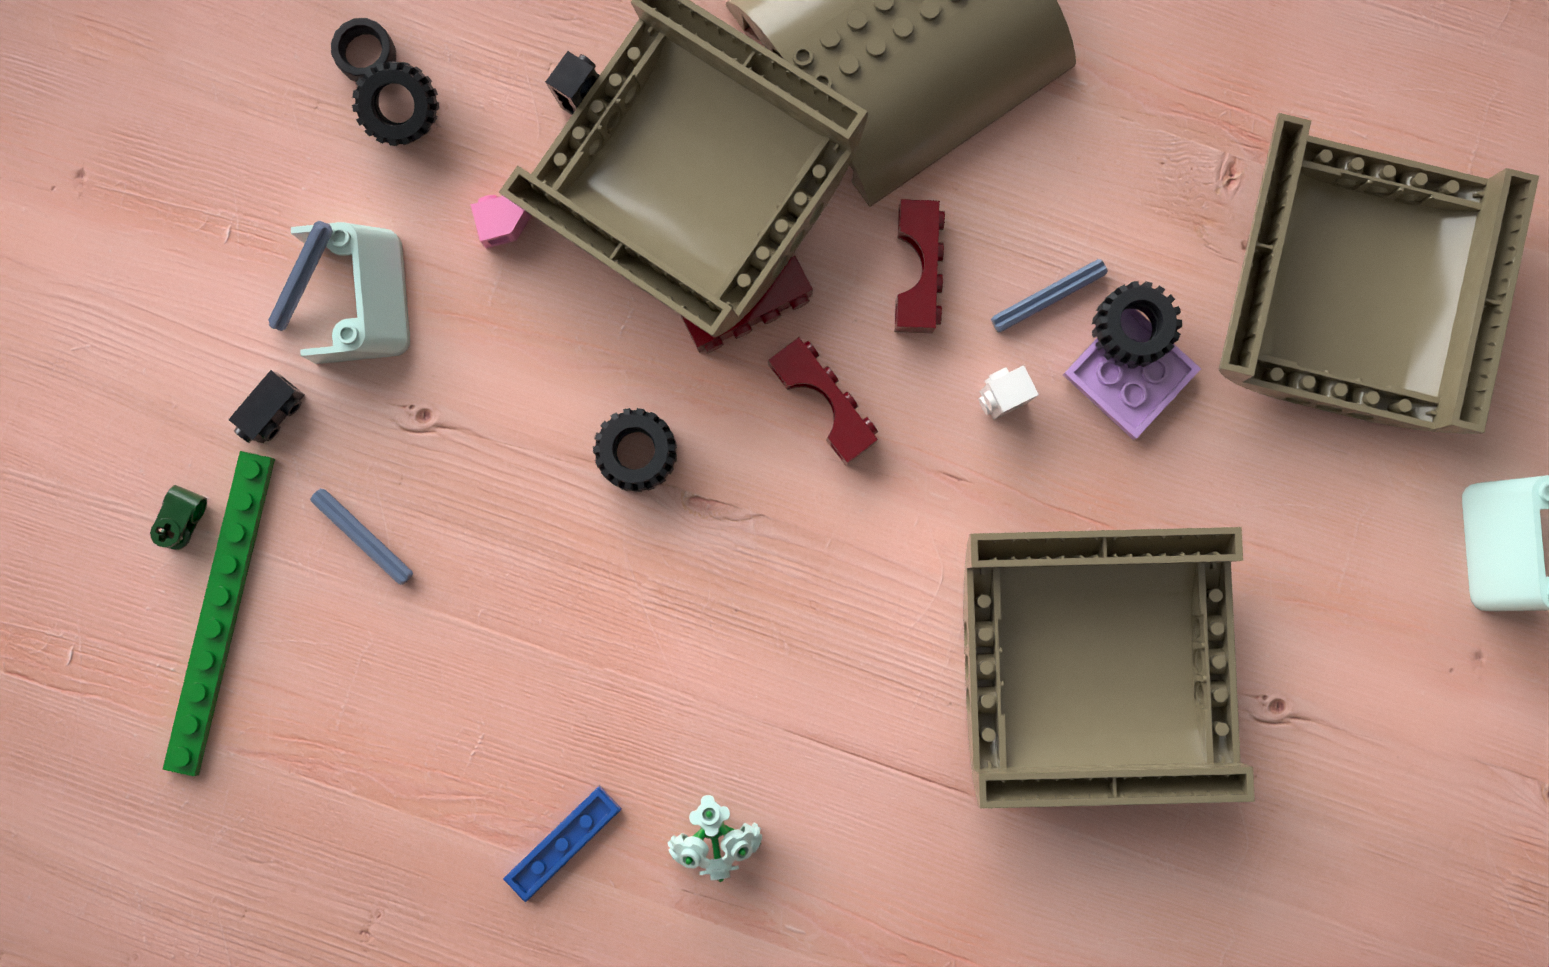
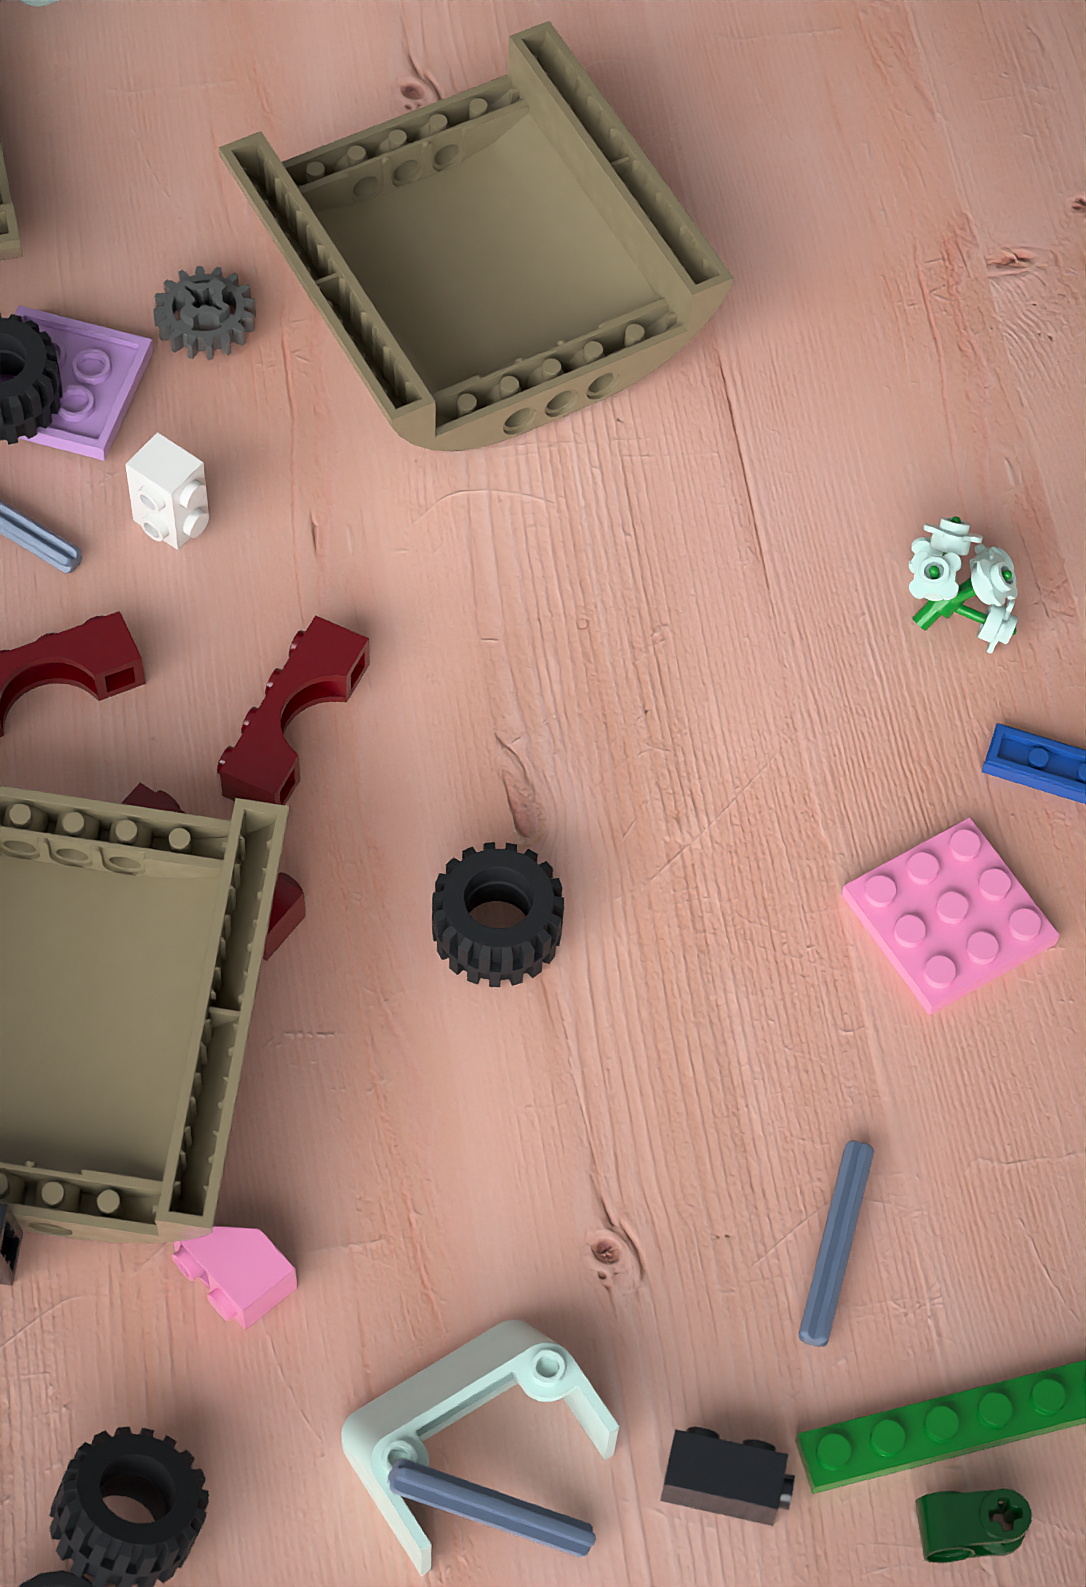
camera: 120 degrees left, 25 degrees down
none -> dark grey gear [153,266,256,360]
none -> bright pink plate [841,817,1060,1015]

